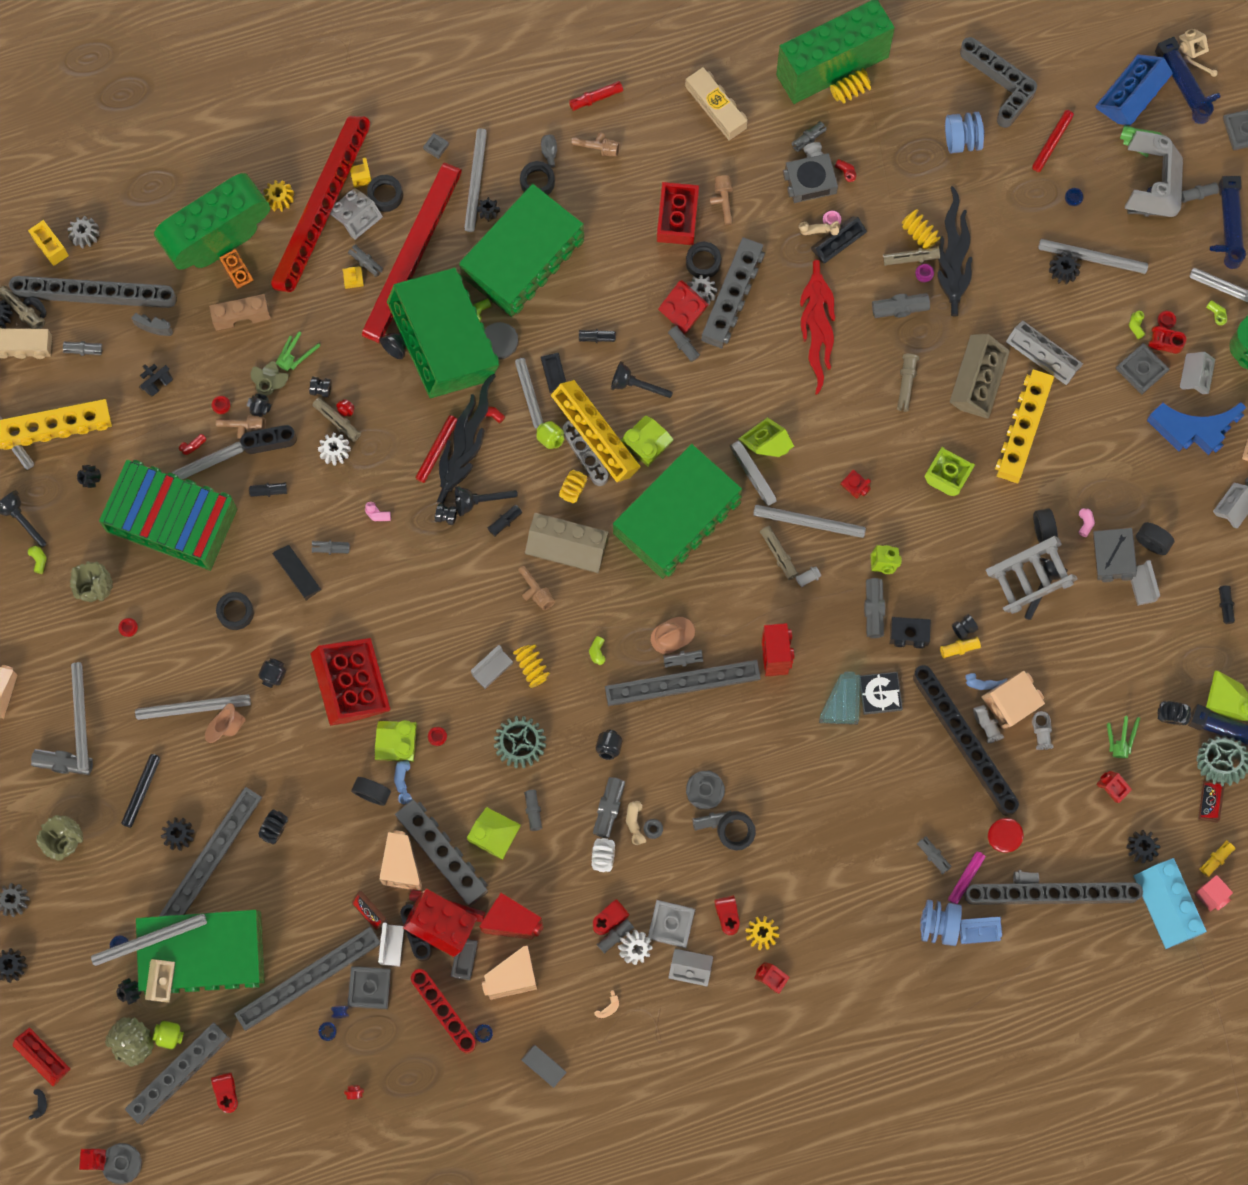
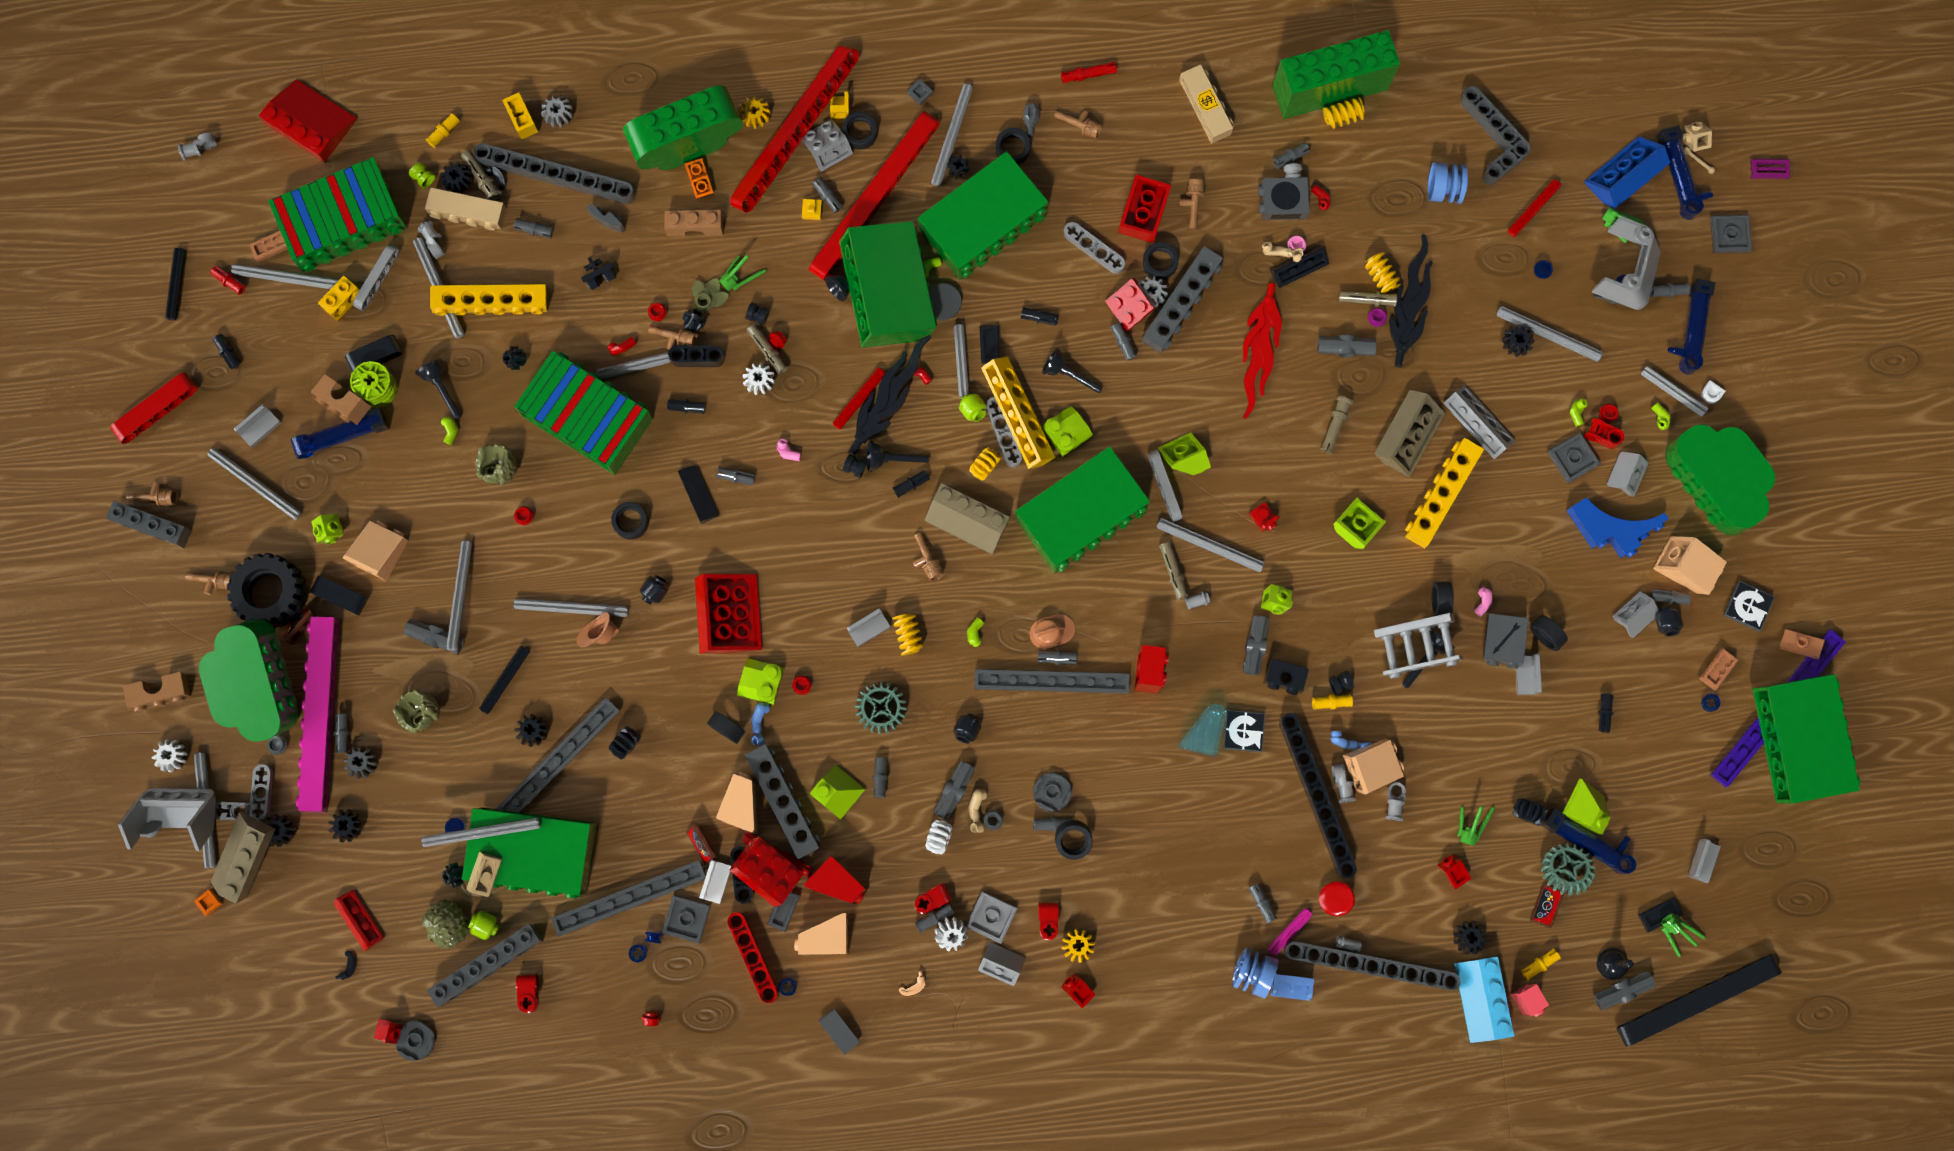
camera: 10 degrees right, 5 degrees up
none -> light grey beam [1064,222,1125,274]

